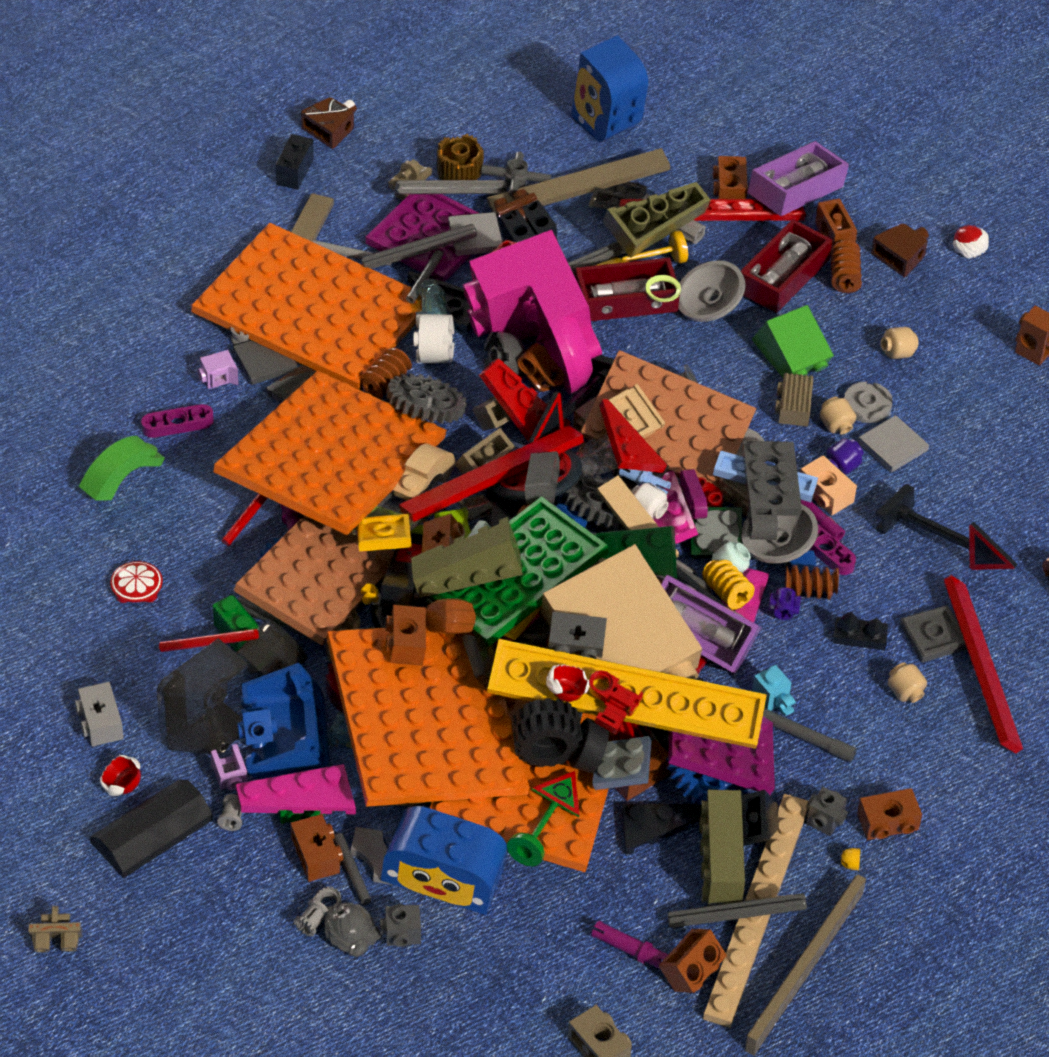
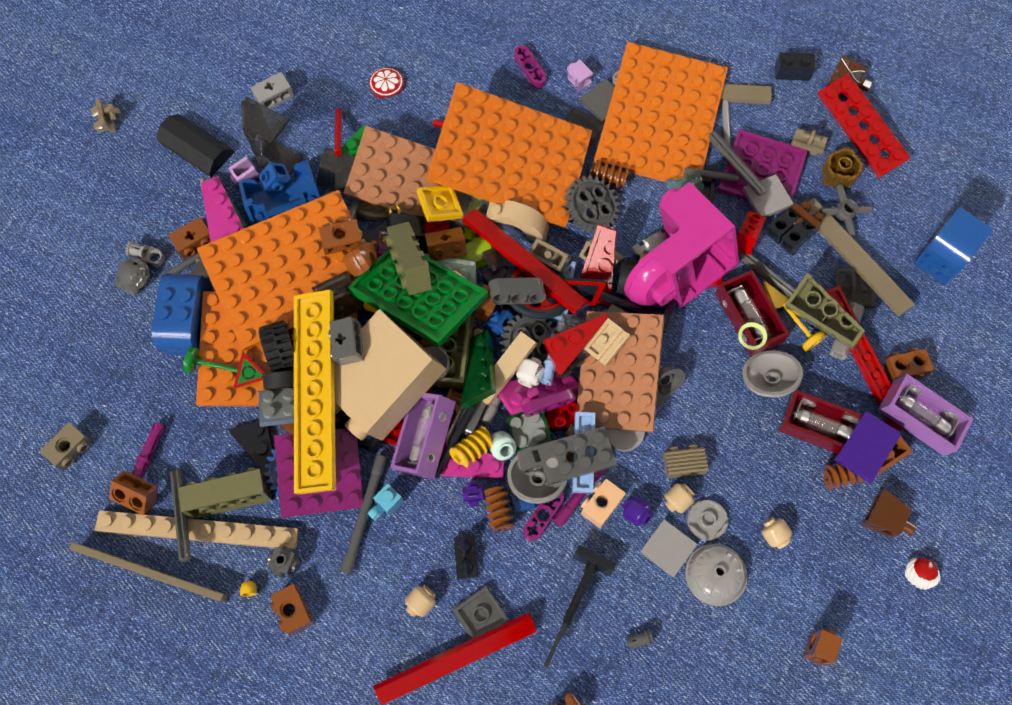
camera: 80 degrees right, 20 degrees up
bright green arch [79,436,165,500] -> none
red hair [100,755,141,796] -> none
dark grey brick [380,904,421,947] -> none
dark grey axle [395,180,508,194] -> none
white brick [414,314,454,363] -> none
red hair [546,664,590,702] -> none
red piece [589,670,643,735] -> none
black slope [741,790,779,846] -> none
bright green slope [752,305,834,378] -> none
none -> black tyre [616,260,637,297]
none -> dark grey pin [626,629,654,651]
none -> light grey hat [685,544,747,606]
none -> red plate [817,73,911,179]
none -> dark purple tile [834,411,902,484]

